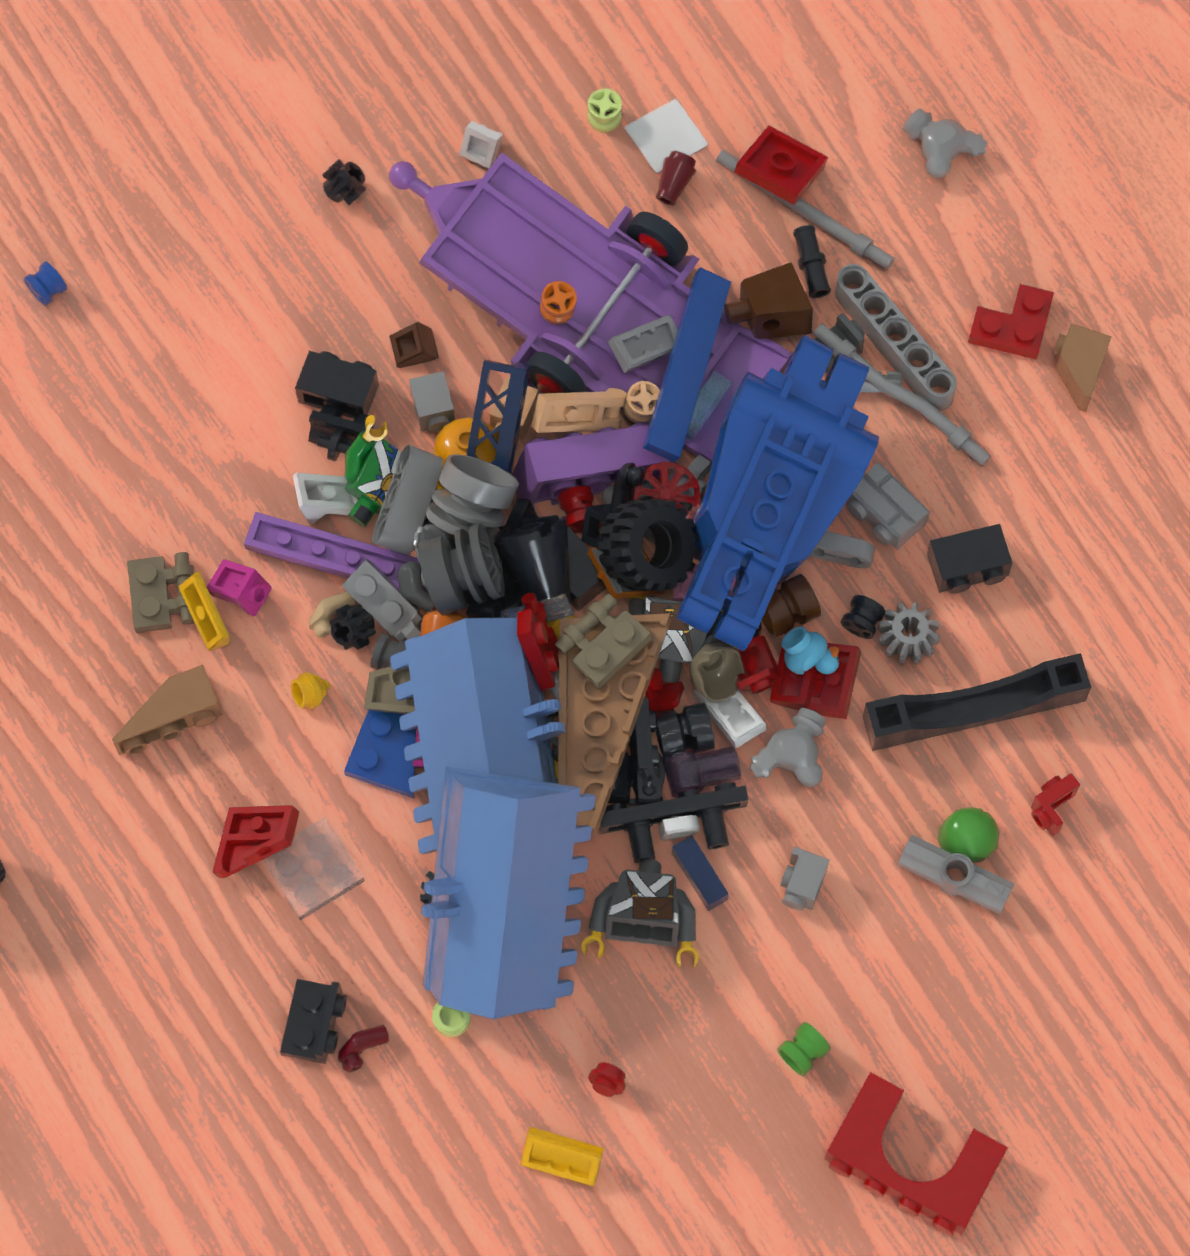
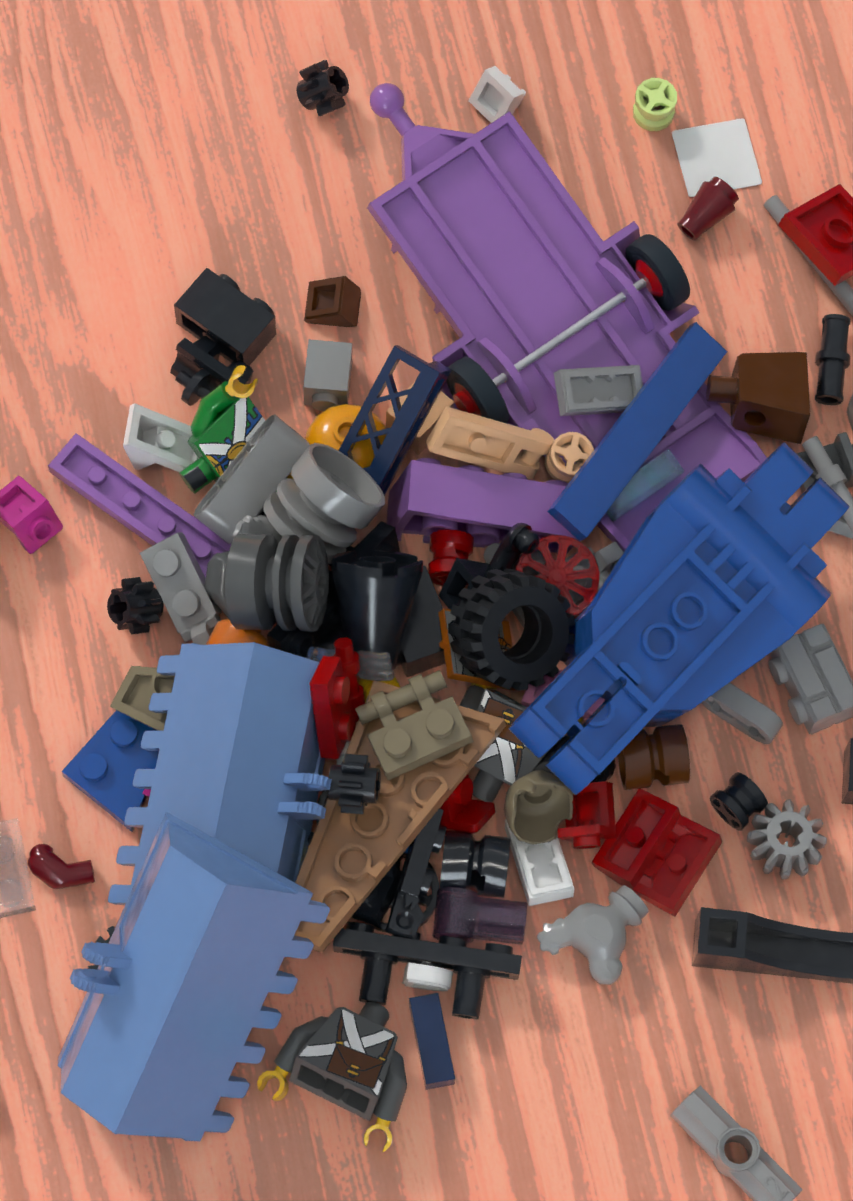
camera: 15 degrees right, 0 degrees up
yellow plate [291,672,331,709] -> none
tan arm [309,591,355,638] -> none
dark grey wheel [370,633,406,670] -> none
yellowish green tile [432,1003,471,1037] -> none
orange wheel [539,281,577,325] -> none
light grey brick [780,847,829,911] -> none
medium azure animal [781,626,839,675] -> none
bright green hair [938,807,1000,863] -> none
none -> dark red arm [28,844,95,889]
none -> black gear [328,754,381,814]

